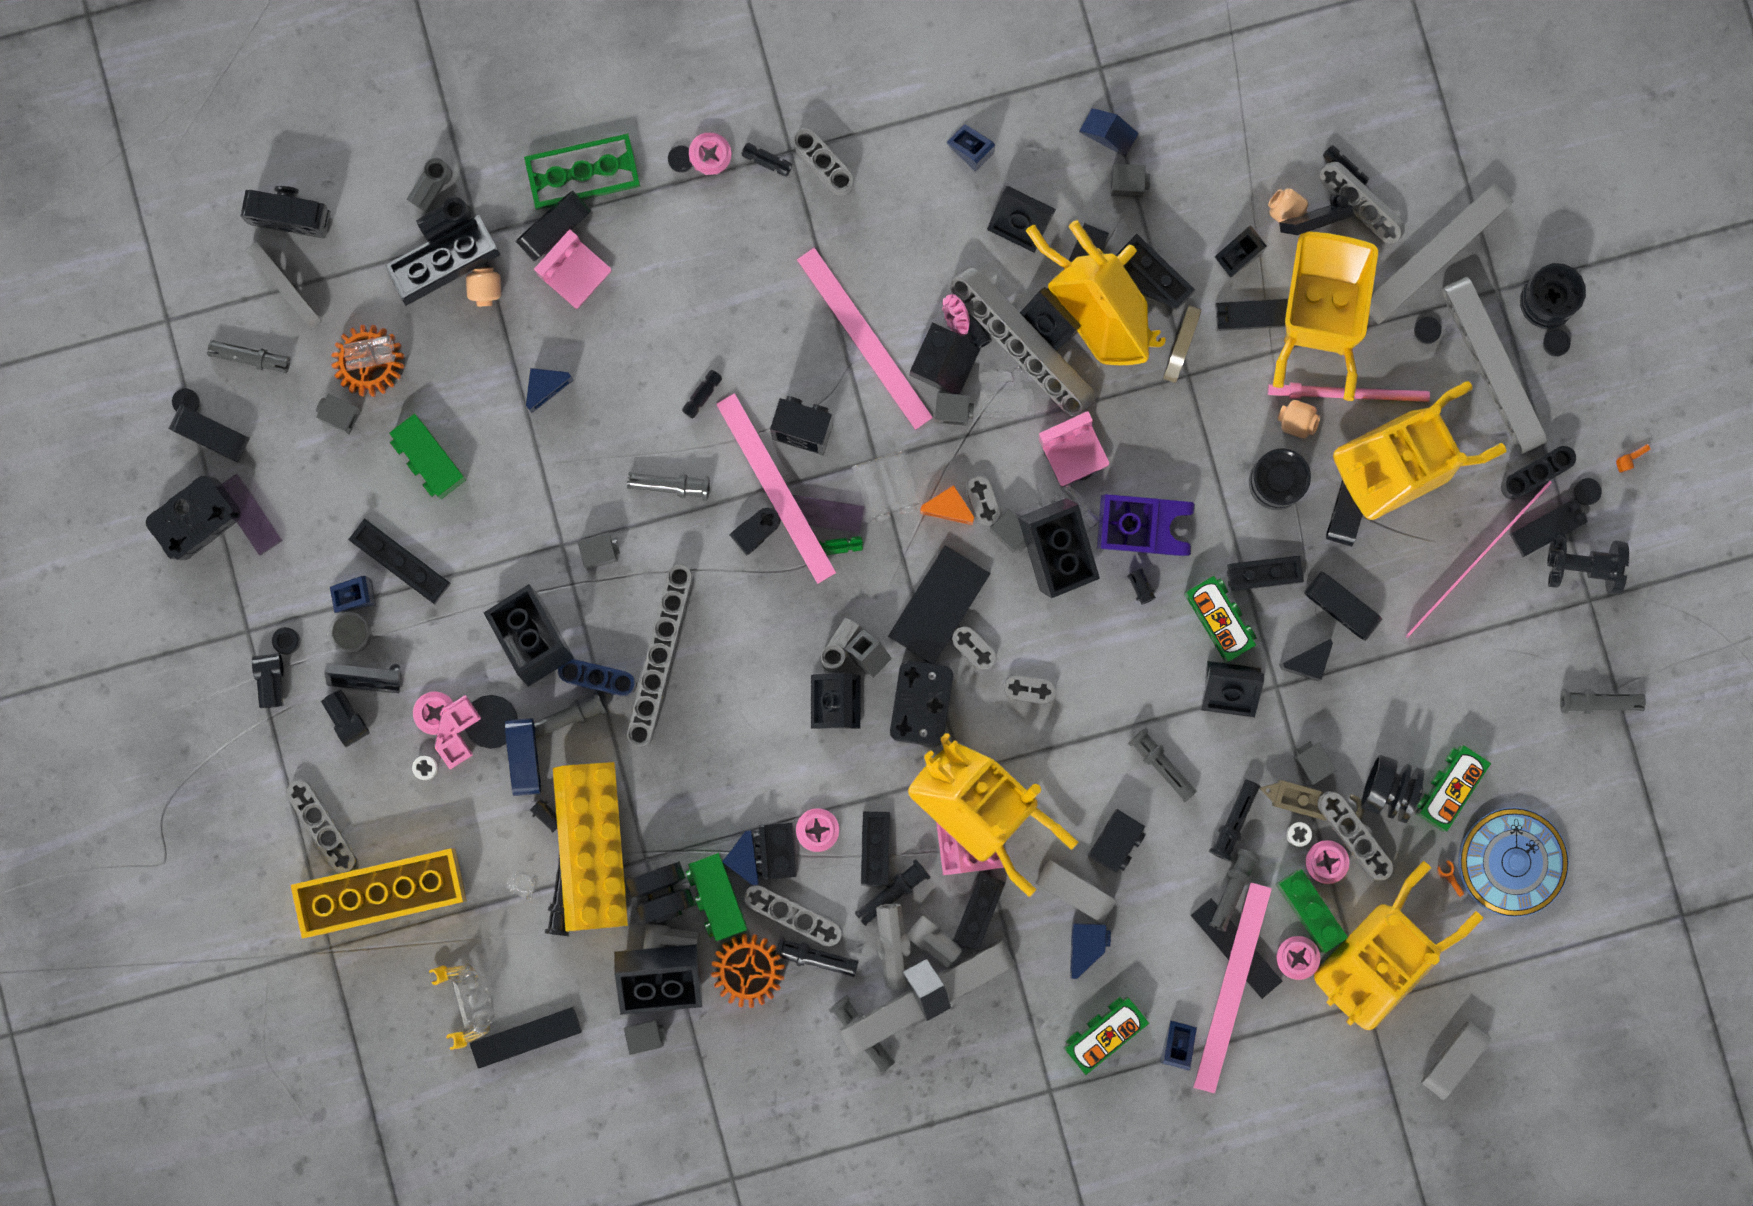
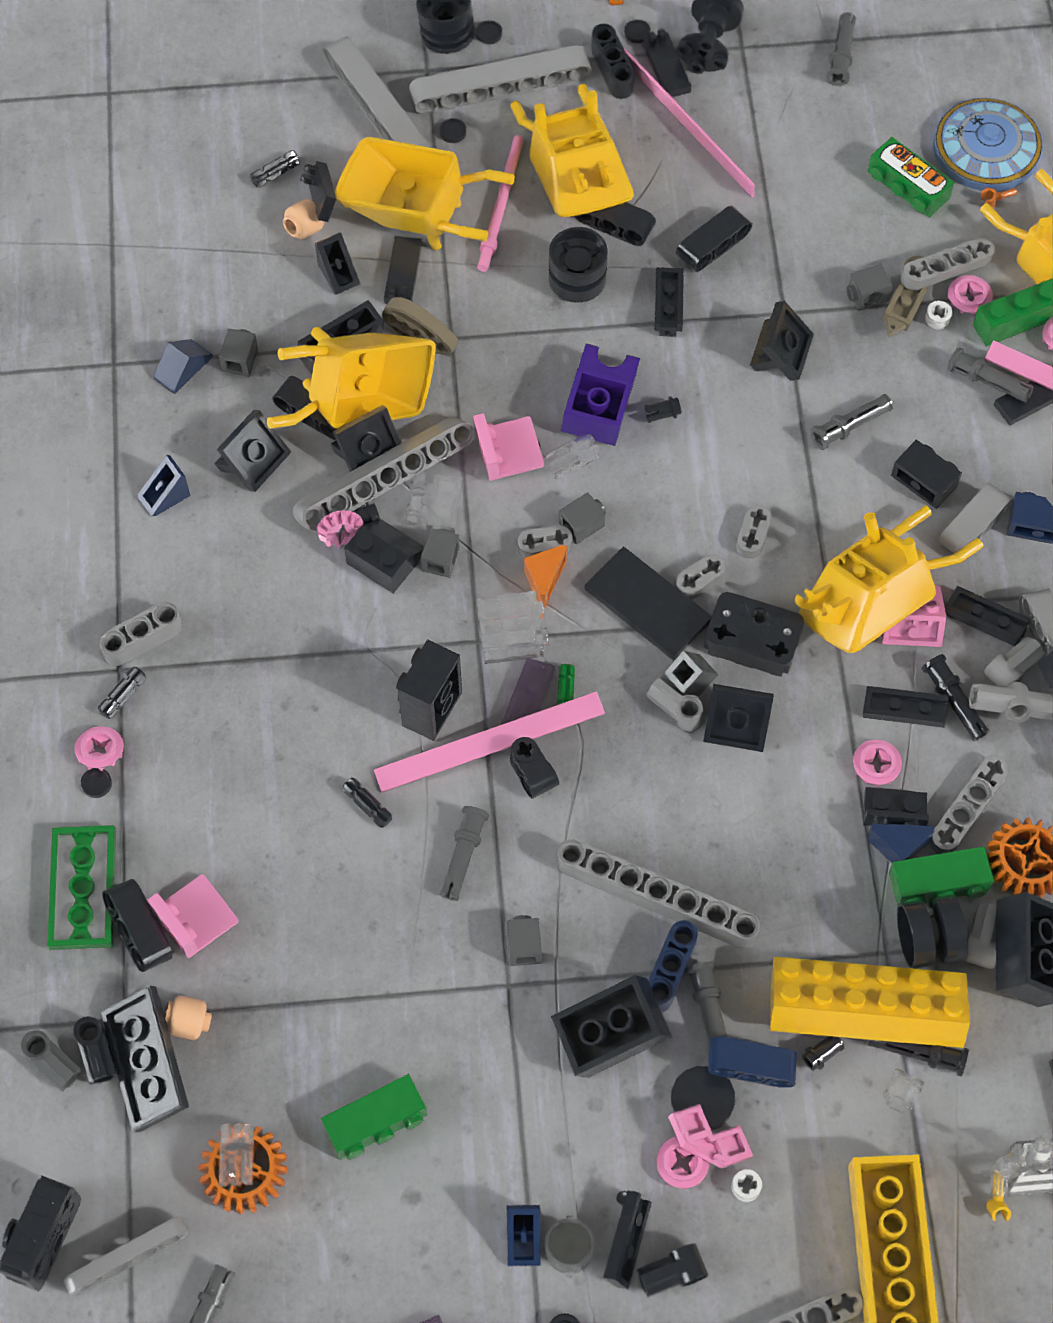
camera: 80 degrees left, 20 degrees down
dark grey brick [316,393,361,435] -> none
black tile [348,518,451,605] -> none
dark blue slope [526,368,574,413] -> none
black pin [775,936,859,977] -> none
bright pink piece [797,248,933,430] -> none
black brick [1018,498,1100,599] -> none
brick [1184,576,1257,663] -> none
black pin [1209,779,1261,862] -> none
light nougat head [1278,400,1320,439] -> none
black slope [1279,639,1333,681] -> none
light grey beam [1319,162,1405,244] -> none
black wheel [1361,755,1425,823] -> none

